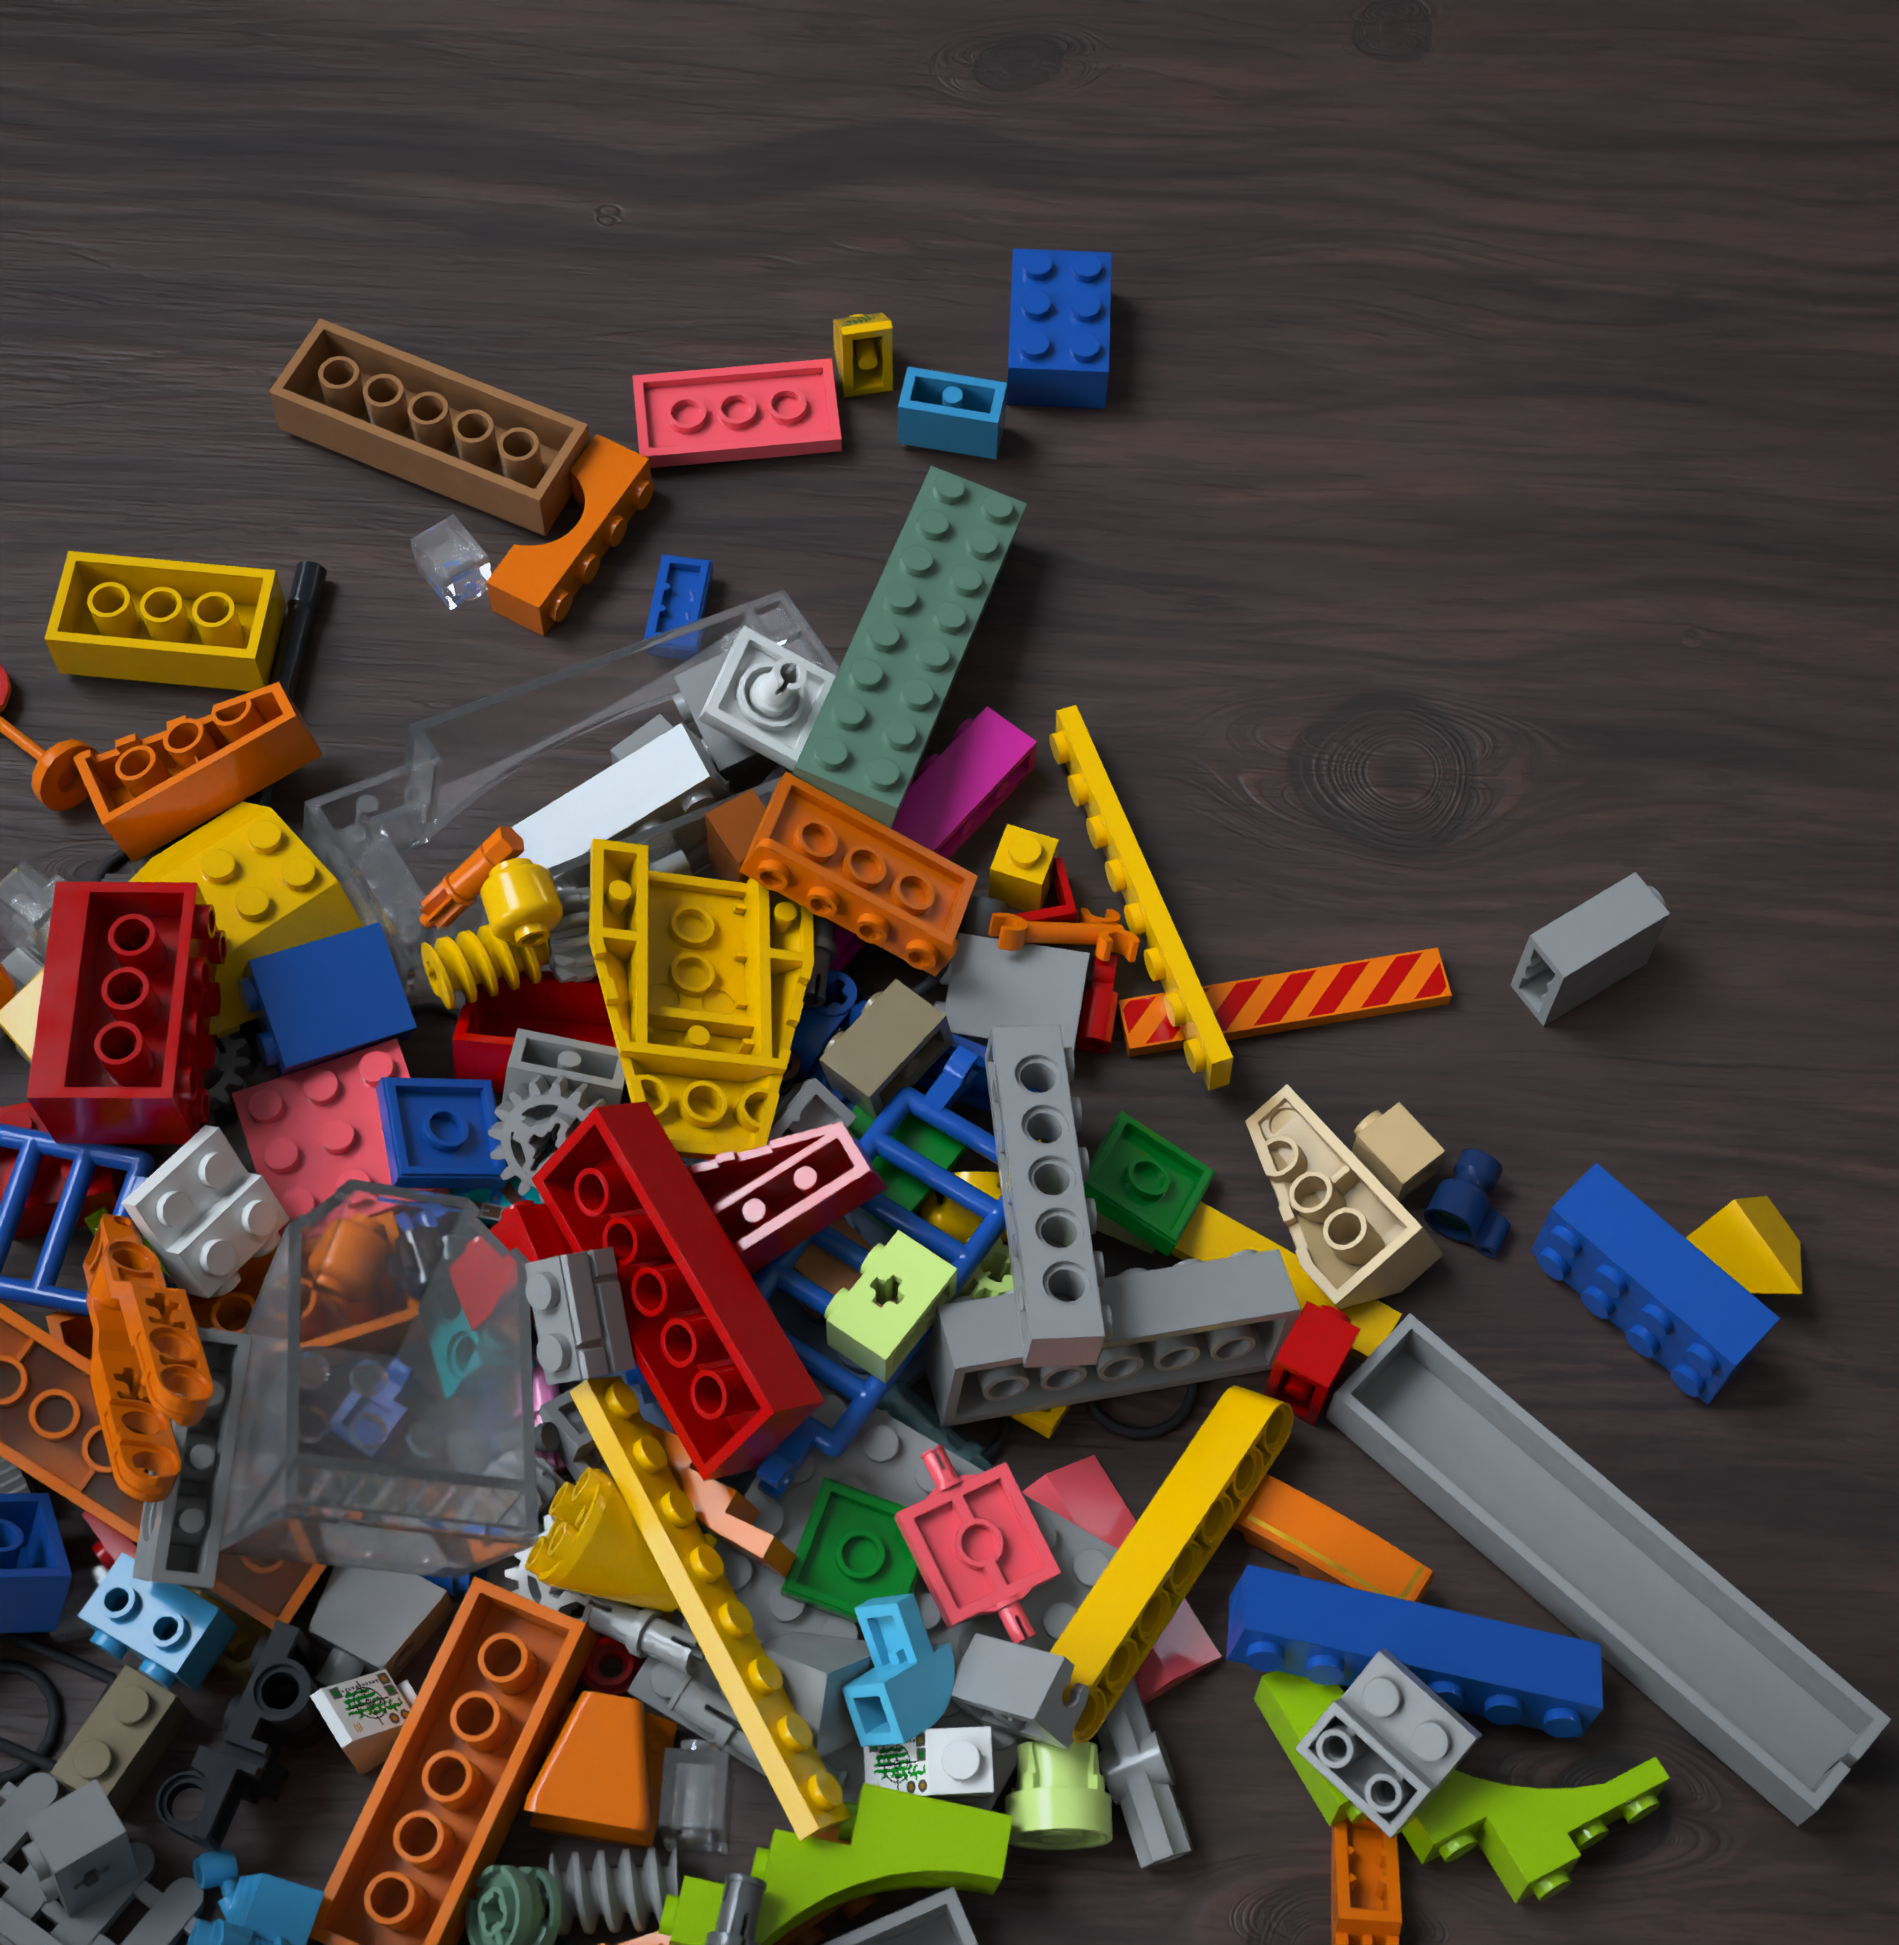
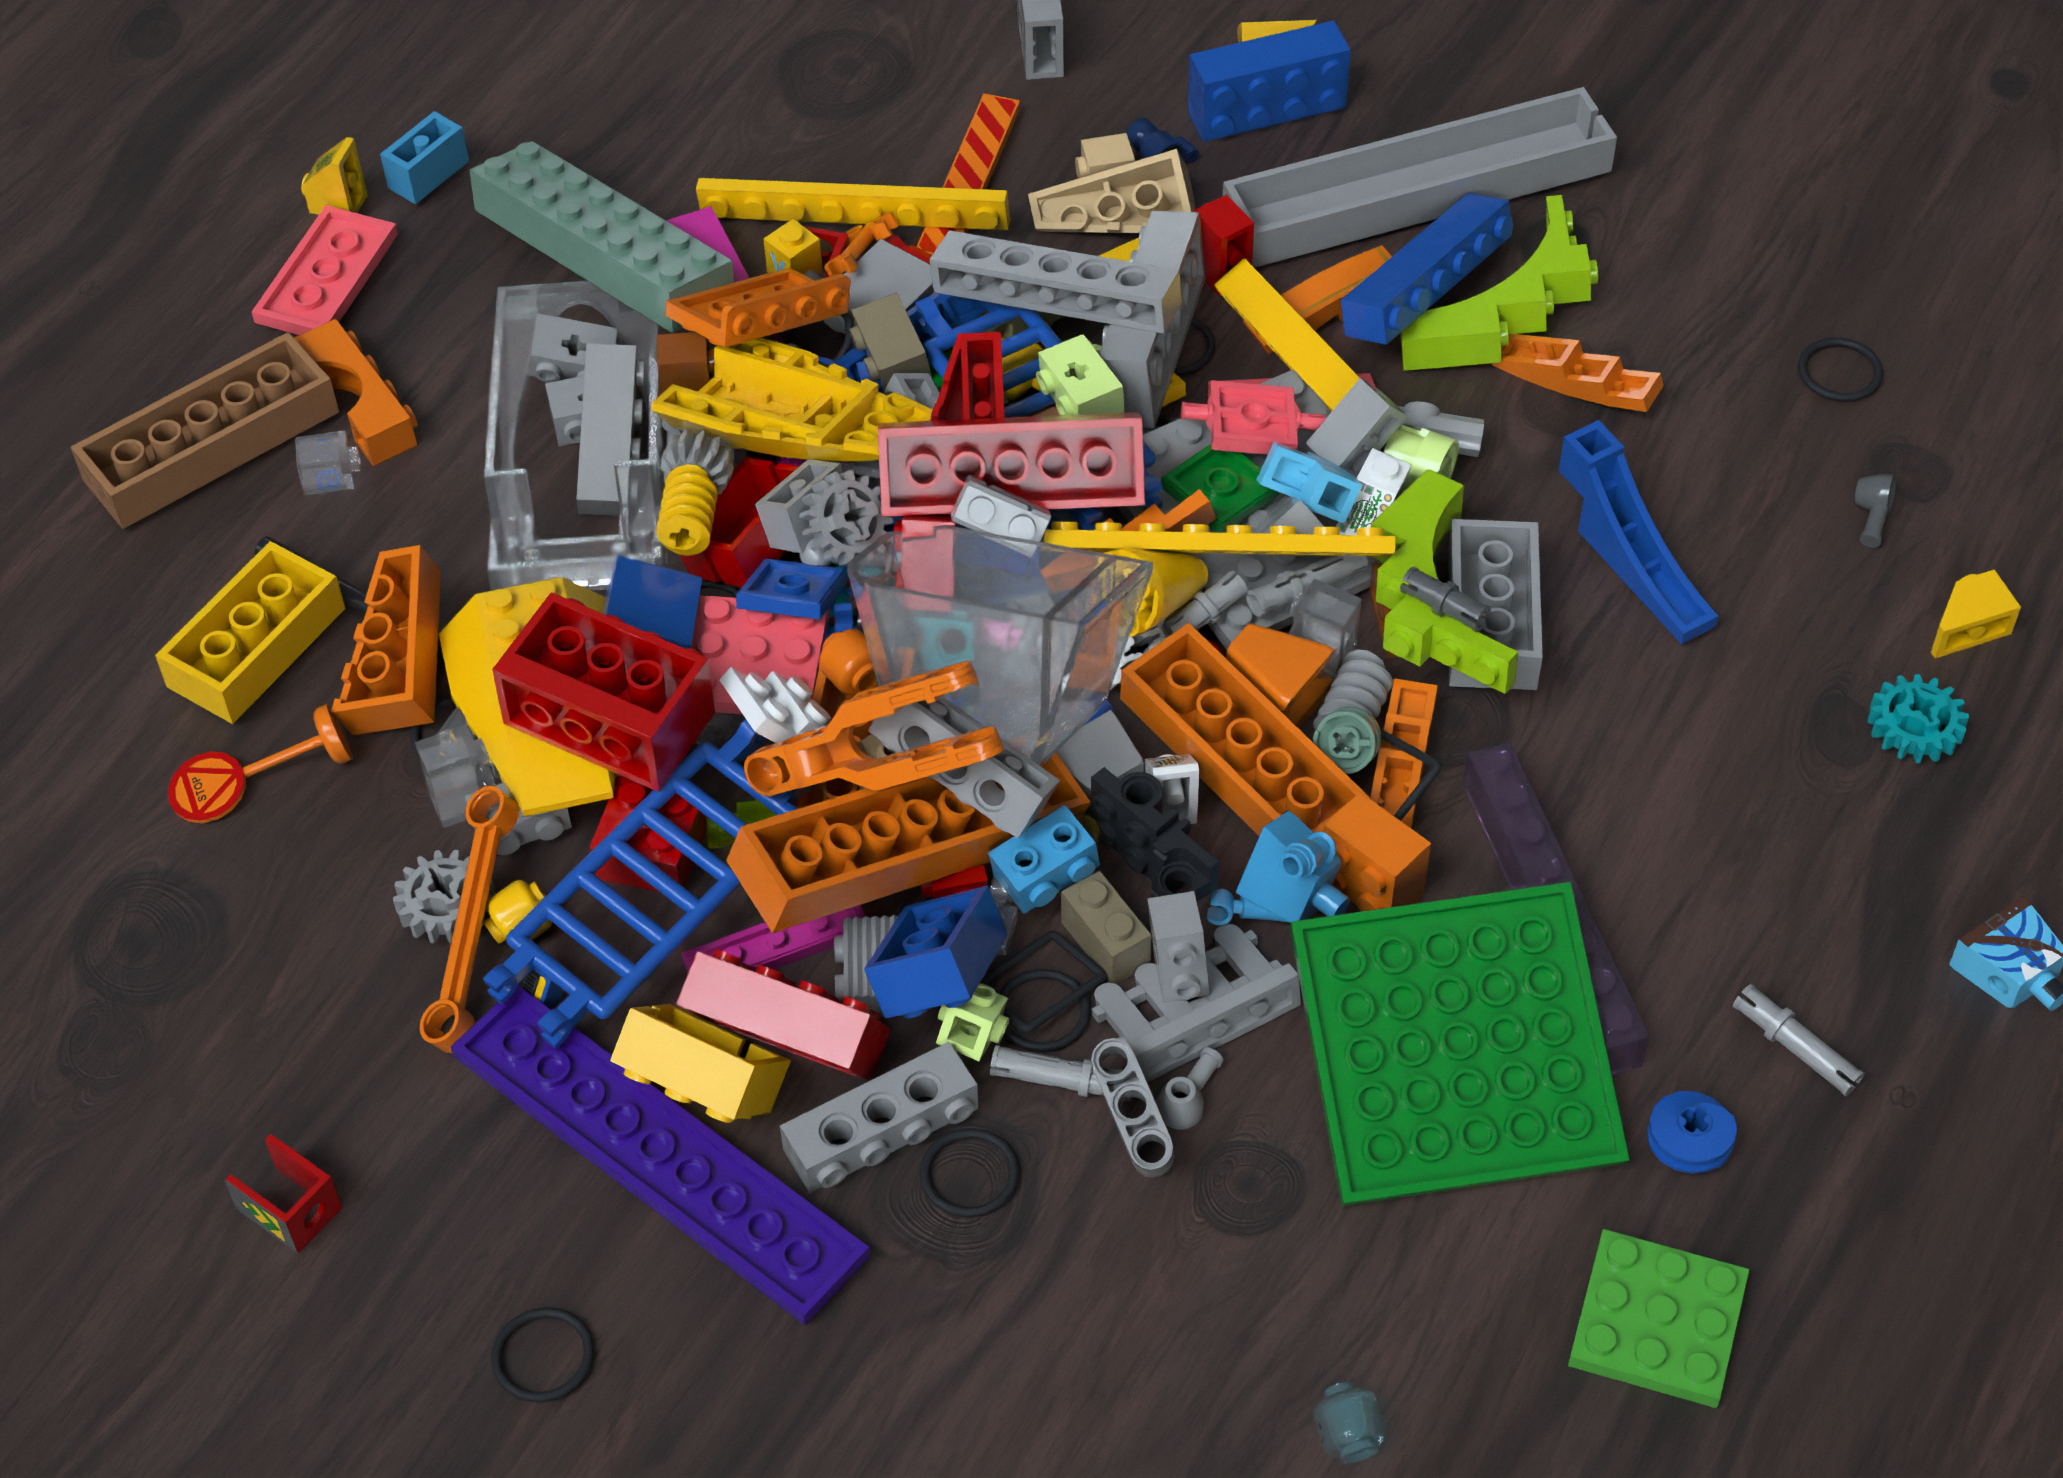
camera: 60 degrees left, 10 degrees down
orange piece [419,826,525,929] -> none
yellow head [480,858,563,948] -> none
blue plate [643,554,714,657] -> none
white plate [698,625,836,771] -> none
blue brick [1006,248,1112,409] -> none
light grey brick [1295,1648,1482,1838] -> none

